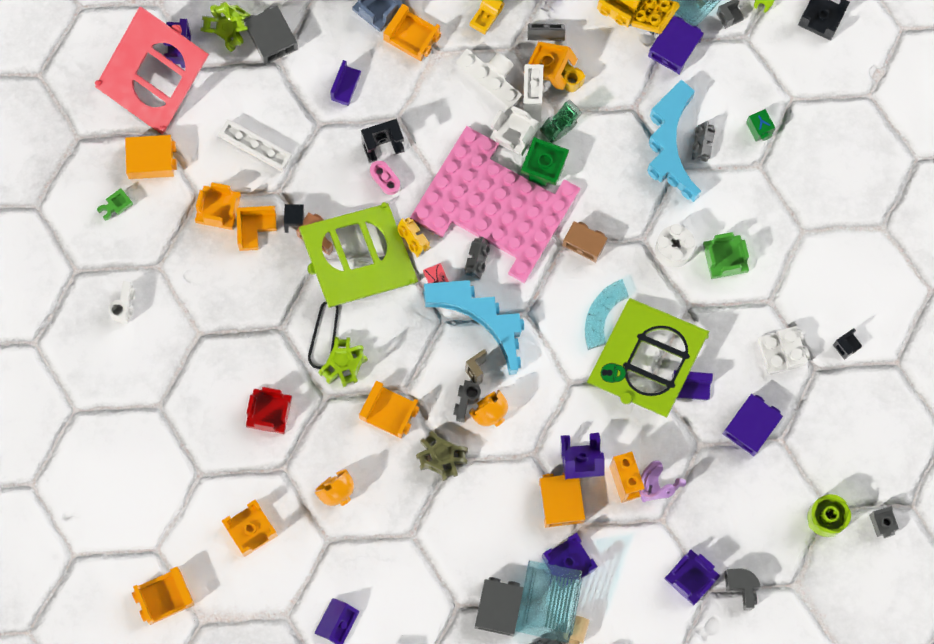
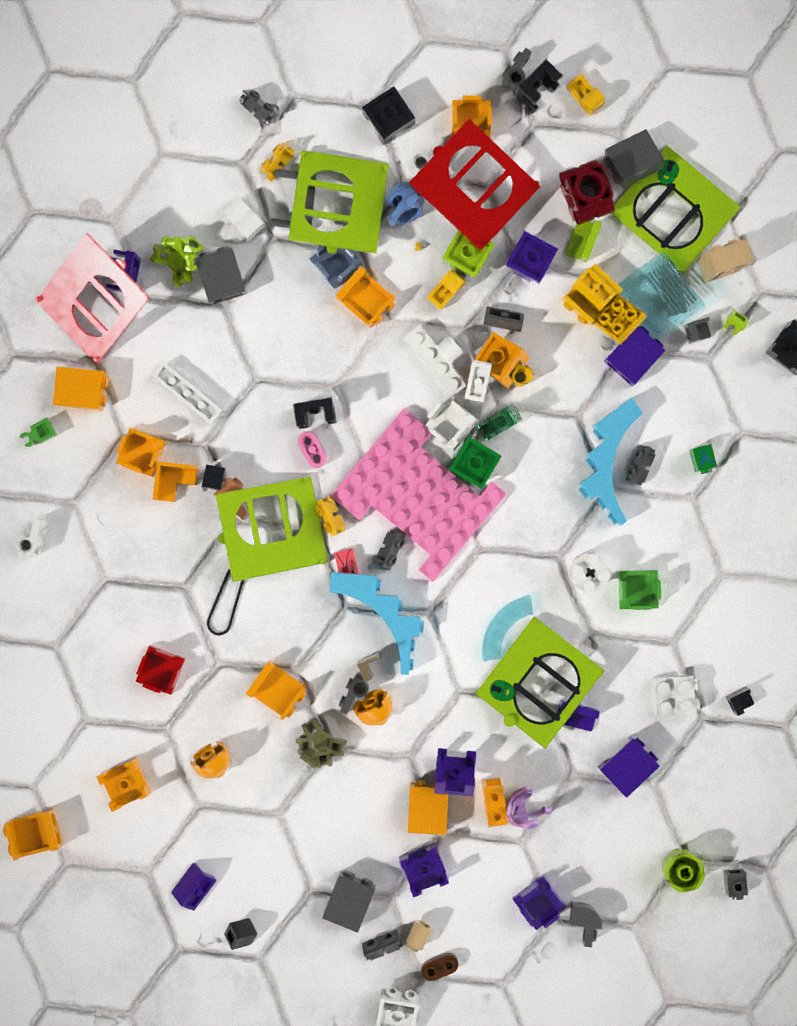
camera: 10 degrees right, 15 degrees up
lime piece [318,337,368,387] -> none
dark purple panel [330,60,361,106] -> none
clear light blue piece [515,560,582,643] -> none
medium nougat brick [562,221,608,263] -> none

